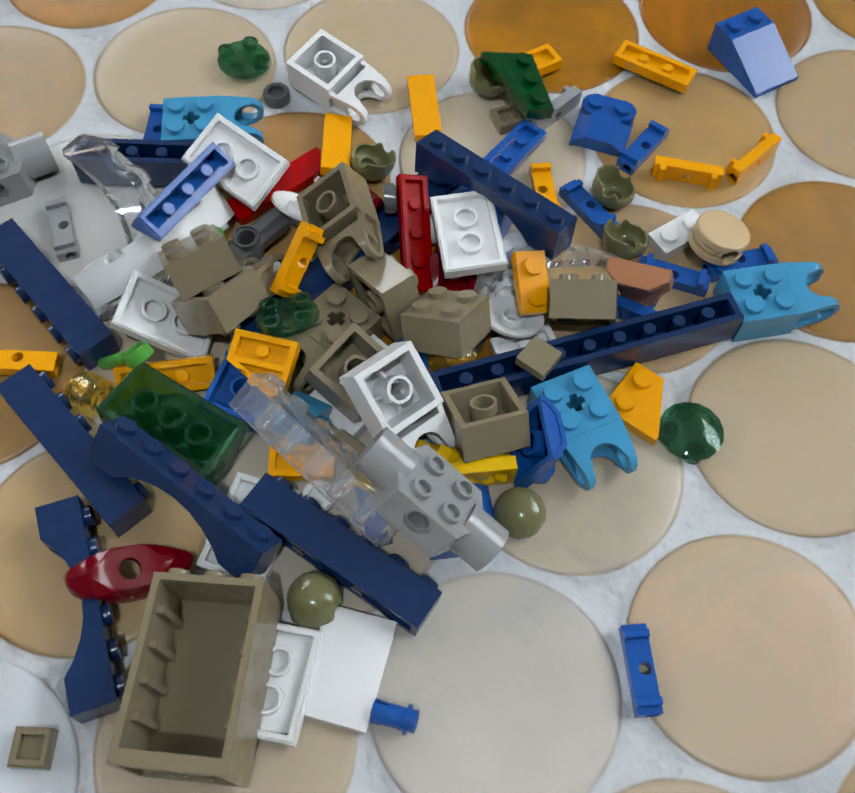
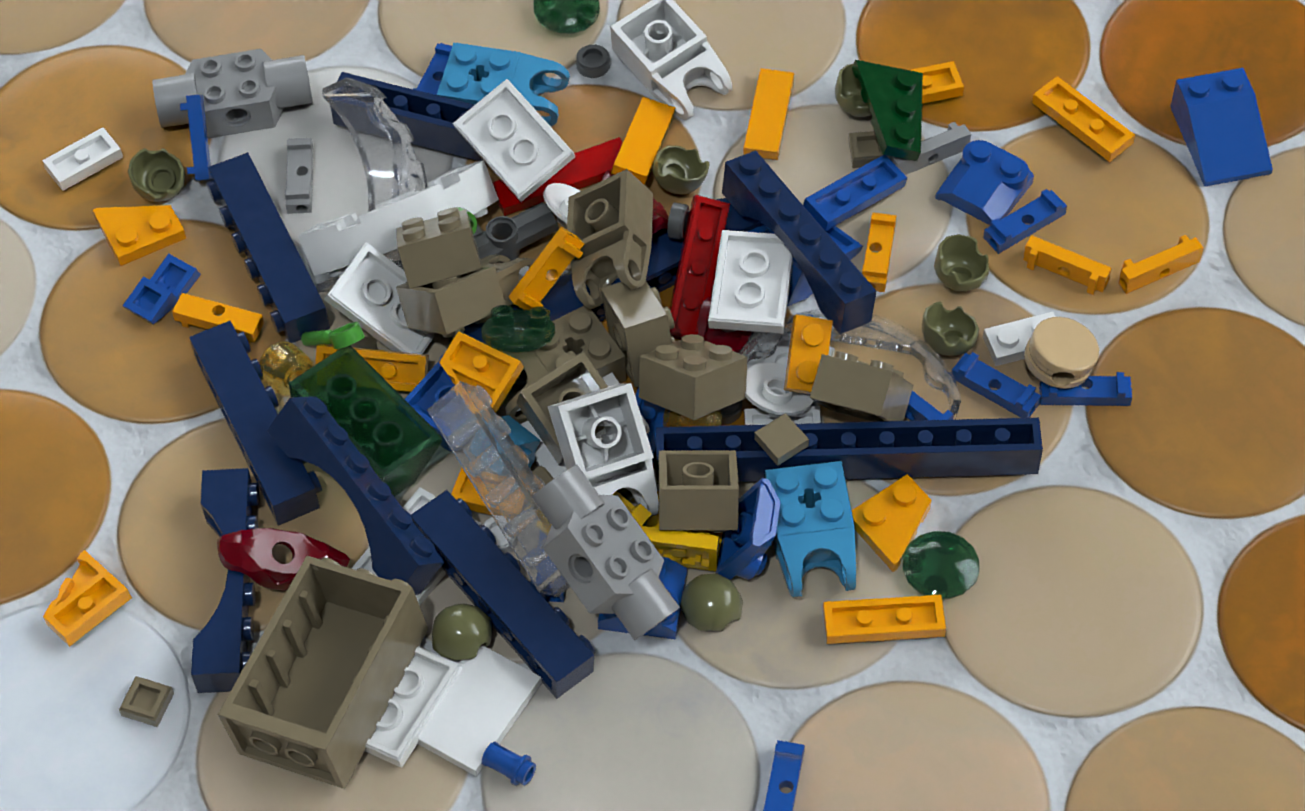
camera: 20 degrees right, 5 degrees down
slope [131,142,236,242] -> none
blue piece [558,179,619,240] -> none
nougat slope [606,256,674,306] -> none
dark azure brick [713,262,840,342] -> none
none -> light orange plate [823,595,946,644]

